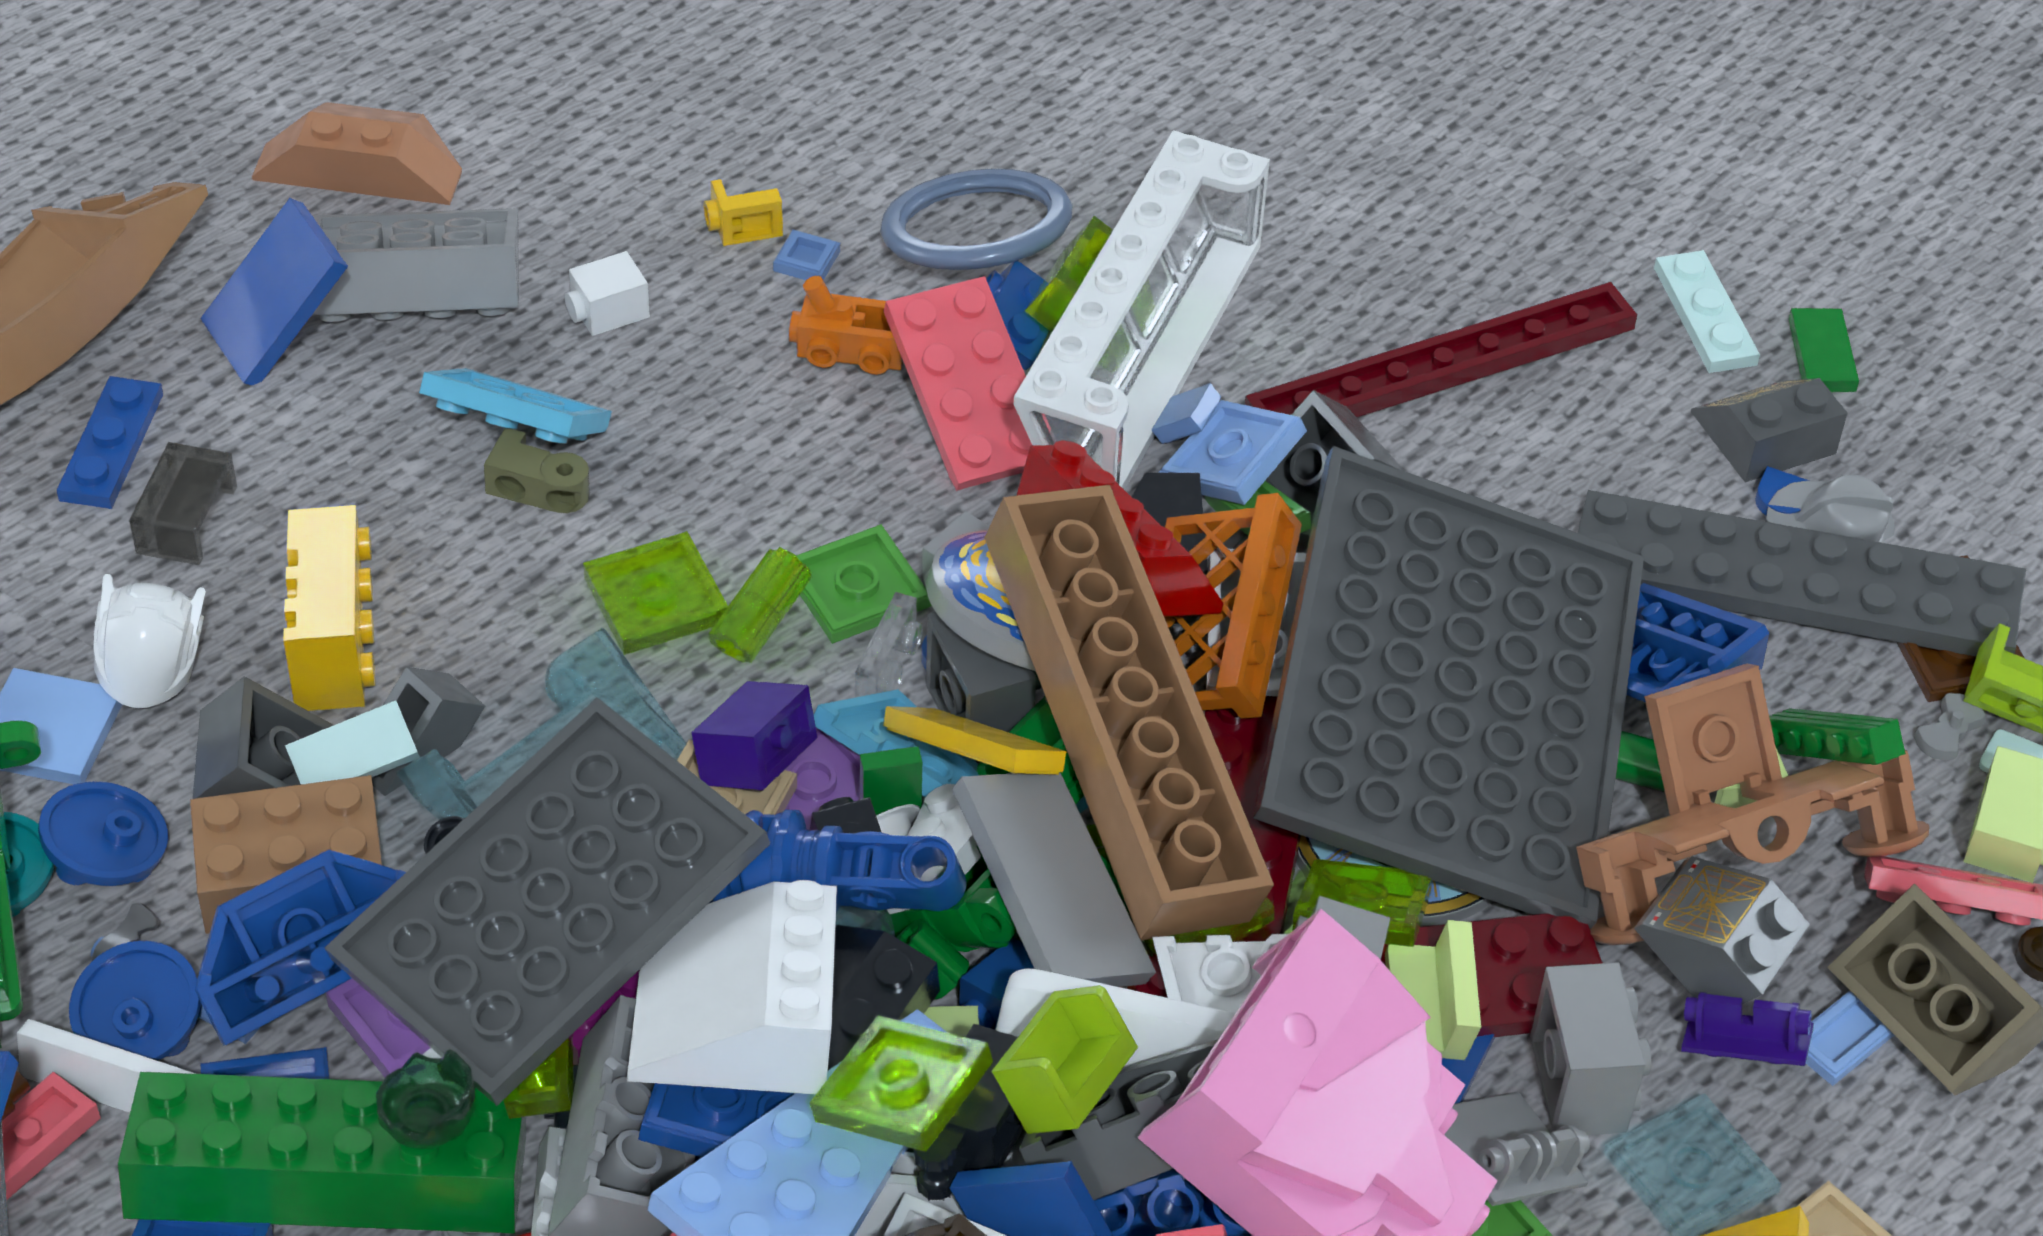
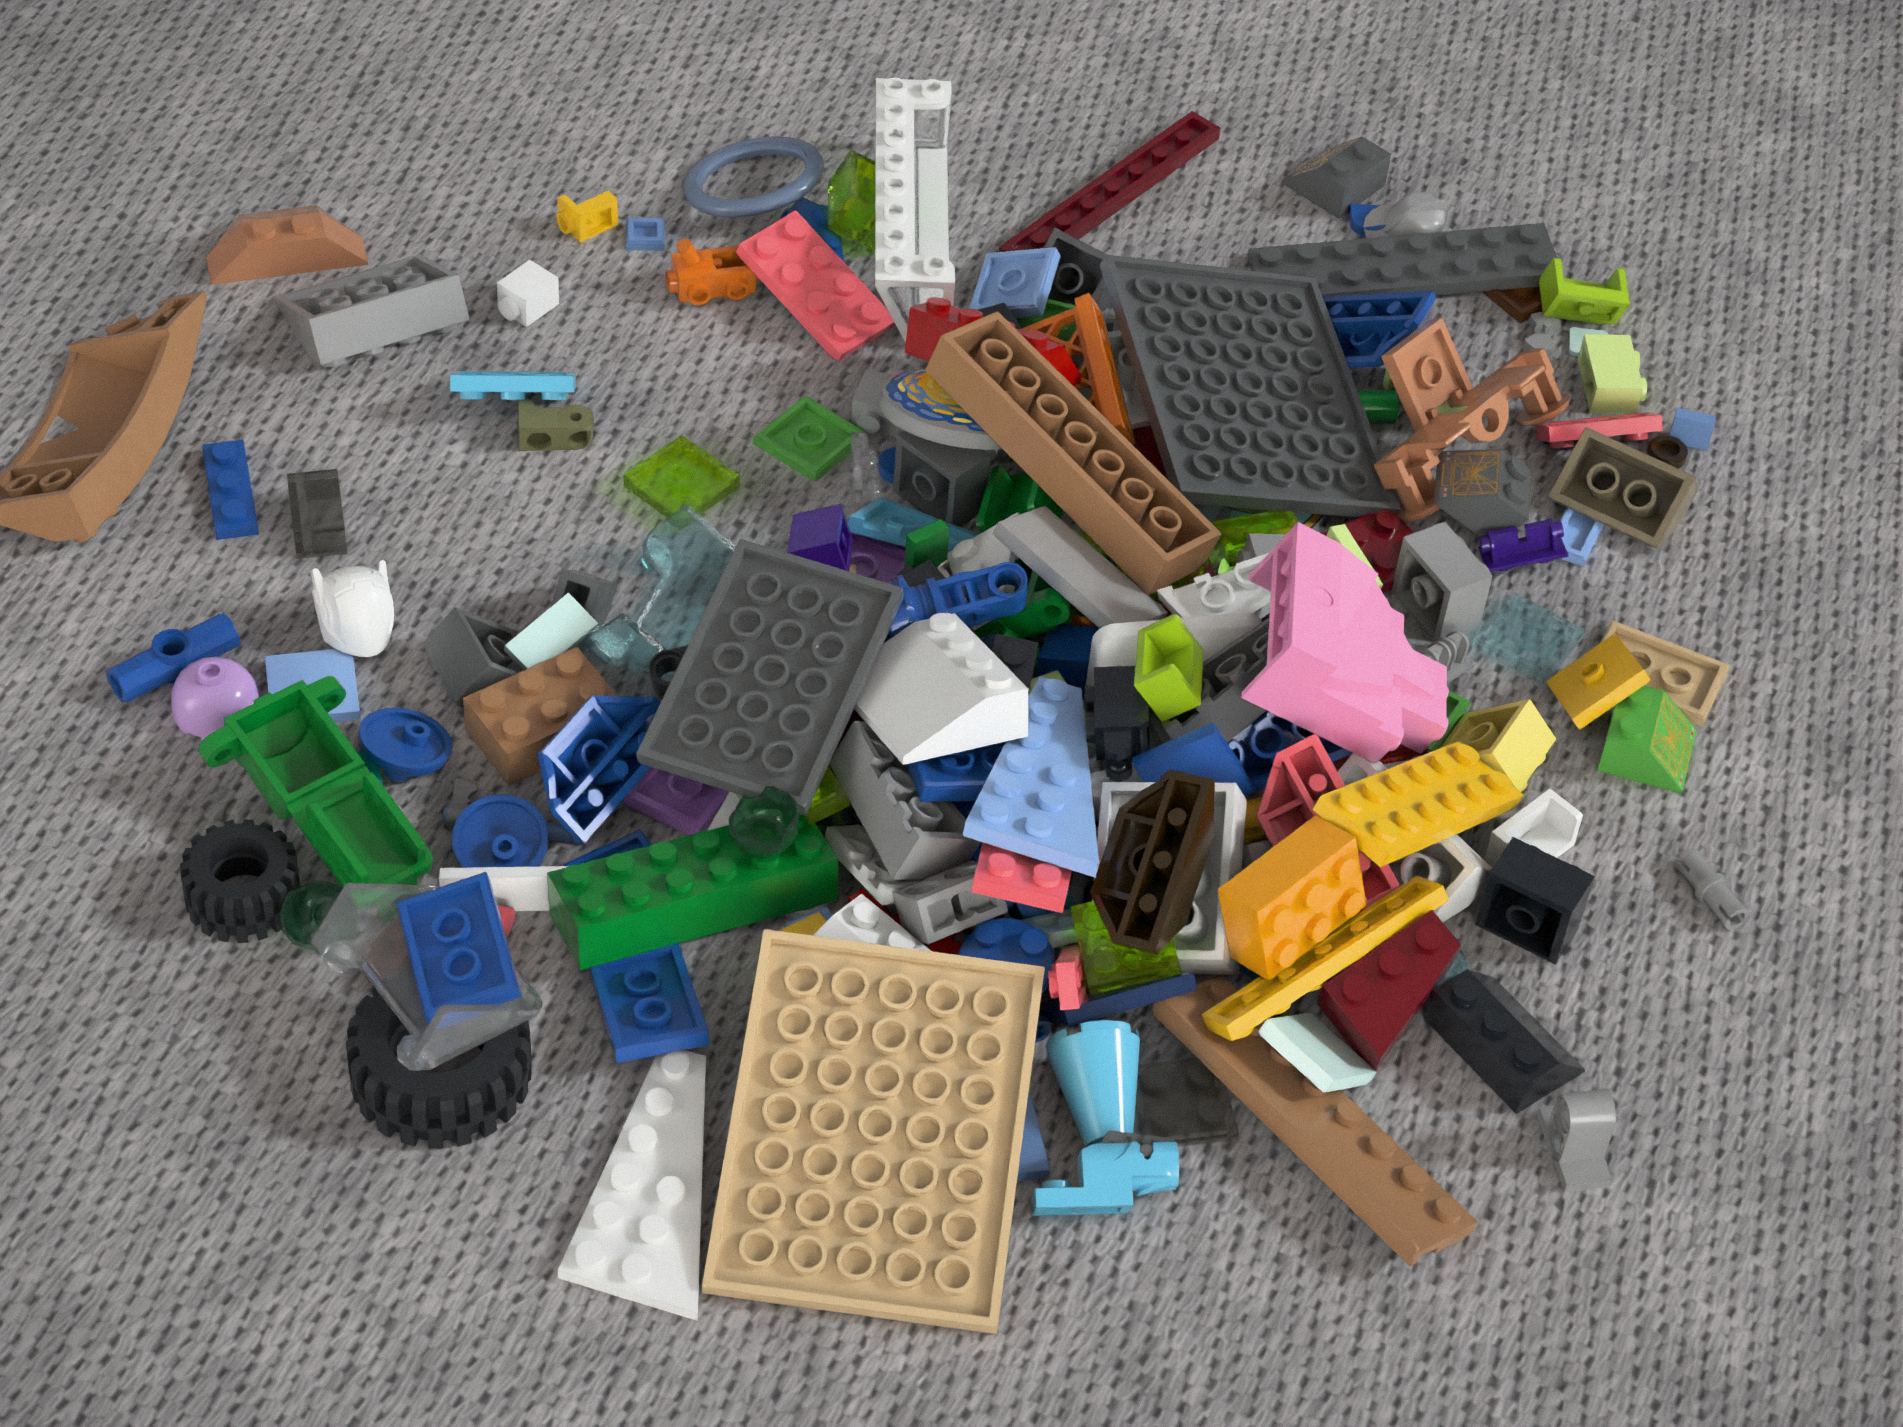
camera: 25 degrees left, 0 degrees up
blue tile [200,198,348,386] -> none
yellow wedge [283,505,376,711] -> none
clear neon green axle [708,547,812,663] -> none
clear neon green plate [809,1016,993,1152] -> none
yellow tile [883,706,1066,775] -> none
medium blue tile [1152,383,1221,444] -> none
light aqua plate [1654,250,1760,373] -> none
green piece [1769,708,1906,765] -> none
green tile [1788,308,1859,392] -> none

